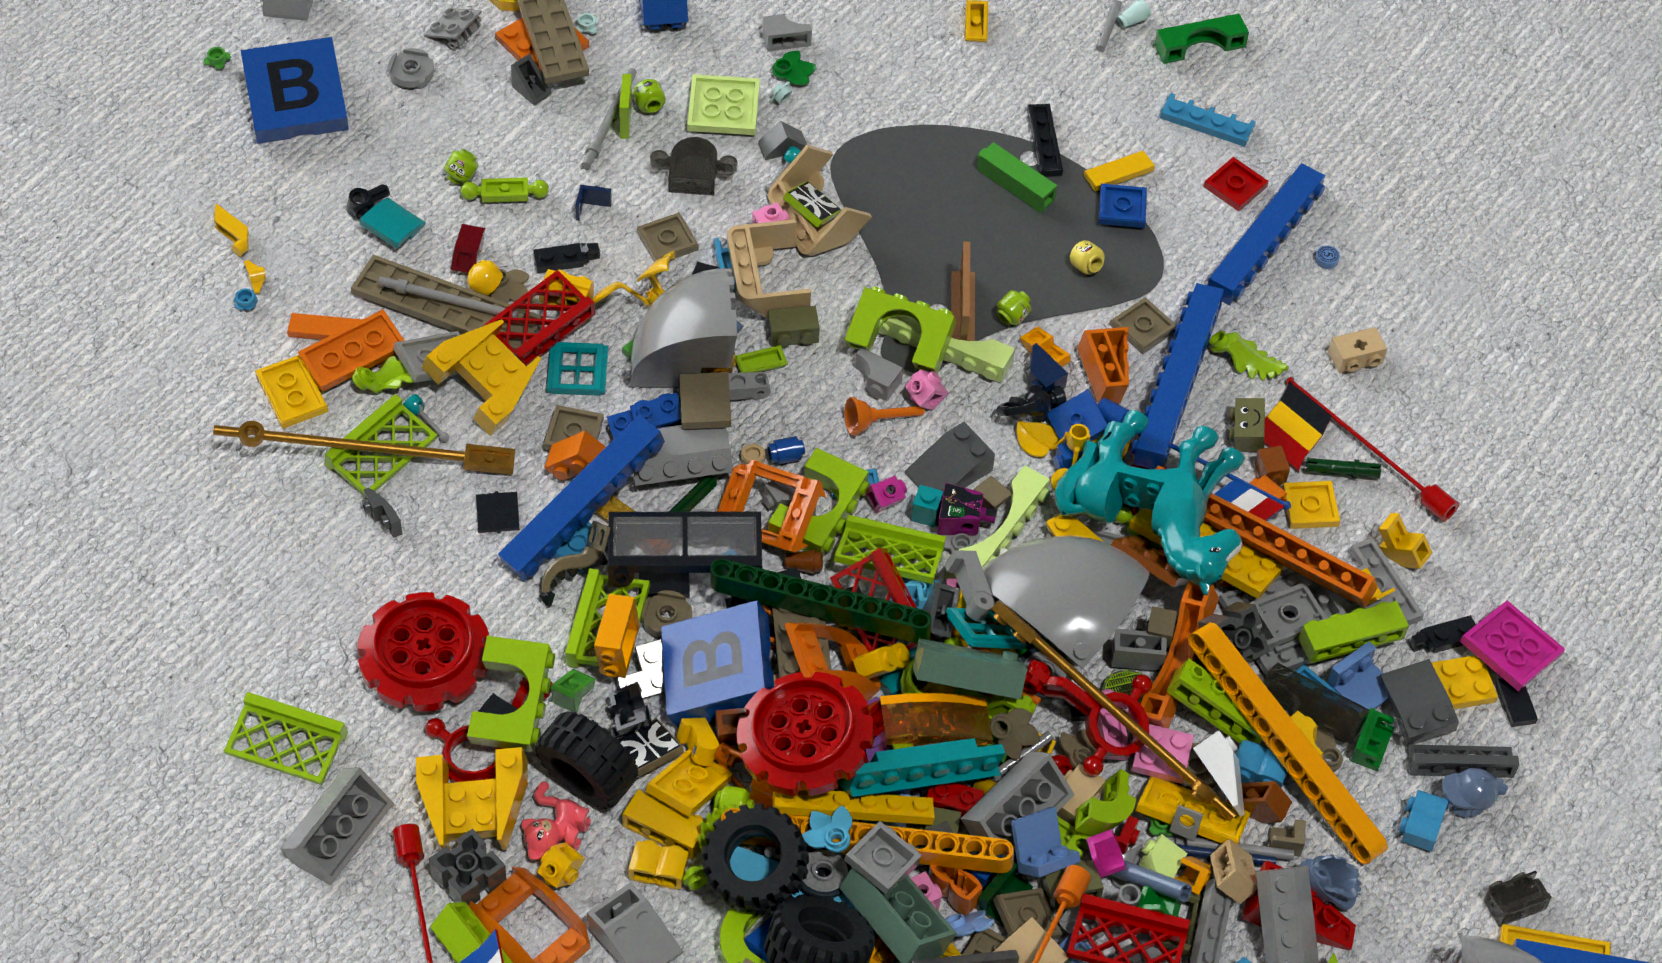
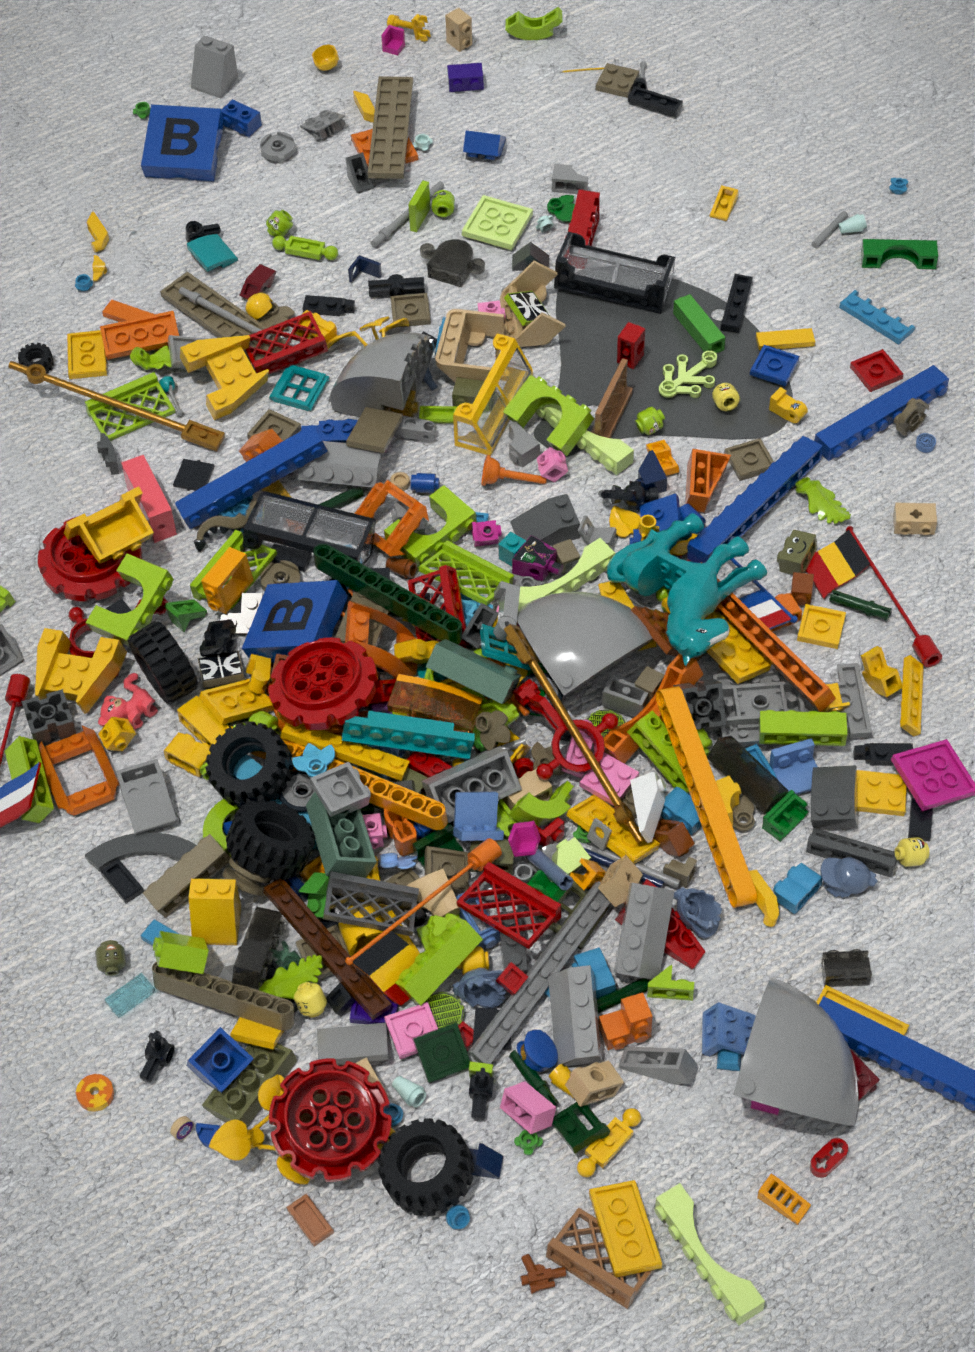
camera: 25 degrees right, 0 degrees up
none -> black tyre [18,342,54,375]
none -> yellow windscreen [64,486,154,563]
none -> coral brick [121,455,177,543]
none -> blue brick [221,99,262,137]
none -> black piece [368,274,425,297]
none -> windscreen [453,333,533,456]
none -> windscreen [554,232,676,314]
none -> red wedge [561,189,600,270]
none -> light grey bracket [578,515,617,545]
none -> red brick [617,322,645,369]
none -> yellowish green plant [659,351,717,398]
none -> yellow piece [749,869,779,927]
none -> yellow leg [769,387,808,423]
none -> dark tan plate [893,398,929,436]
none -> light yellow head [894,837,930,867]
none -> yellow plate [900,655,923,737]

